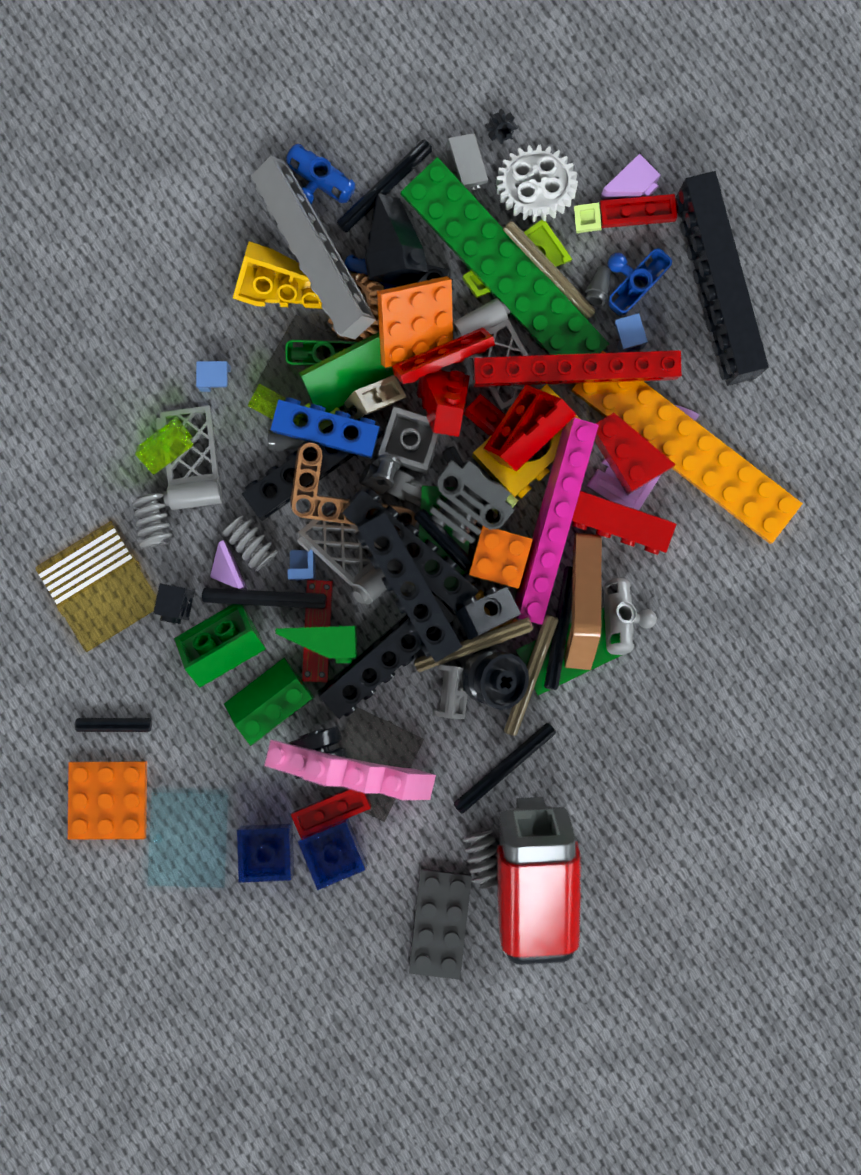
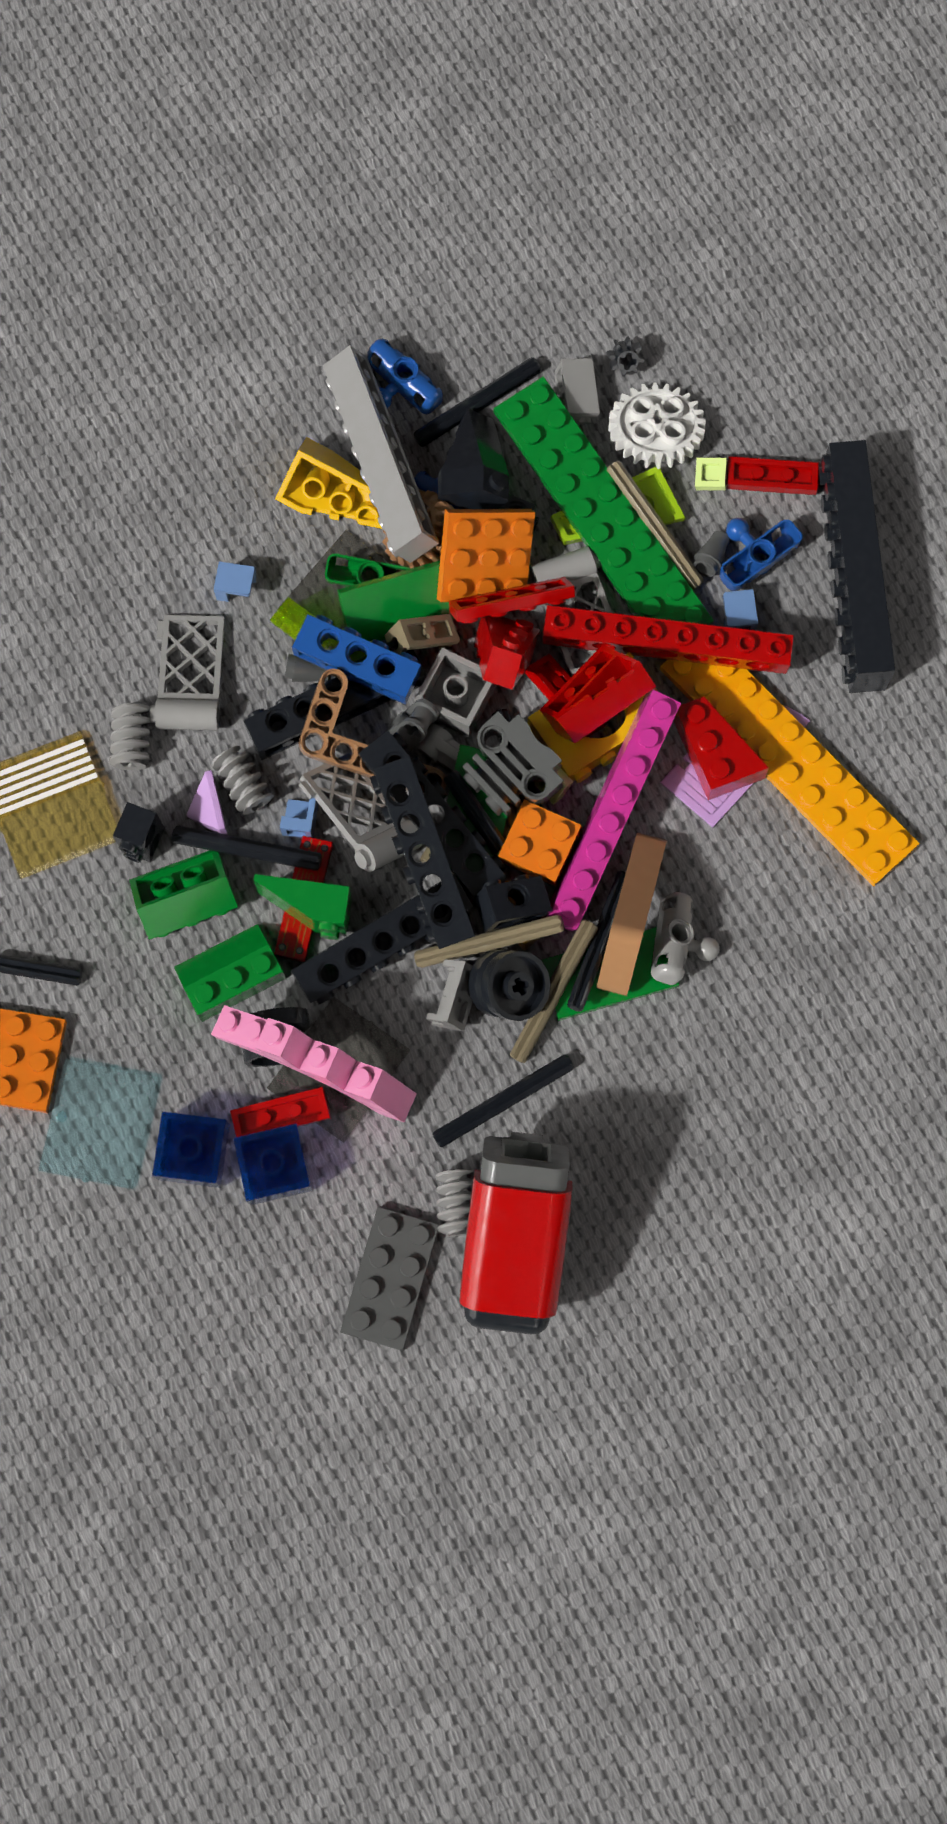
camera: 10 degrees right, 10 degrees down
clear neon green hinge [135,417,193,475] -> none
red brick [572,491,677,555] -> none
lavender slope [601,154,660,200] -> none

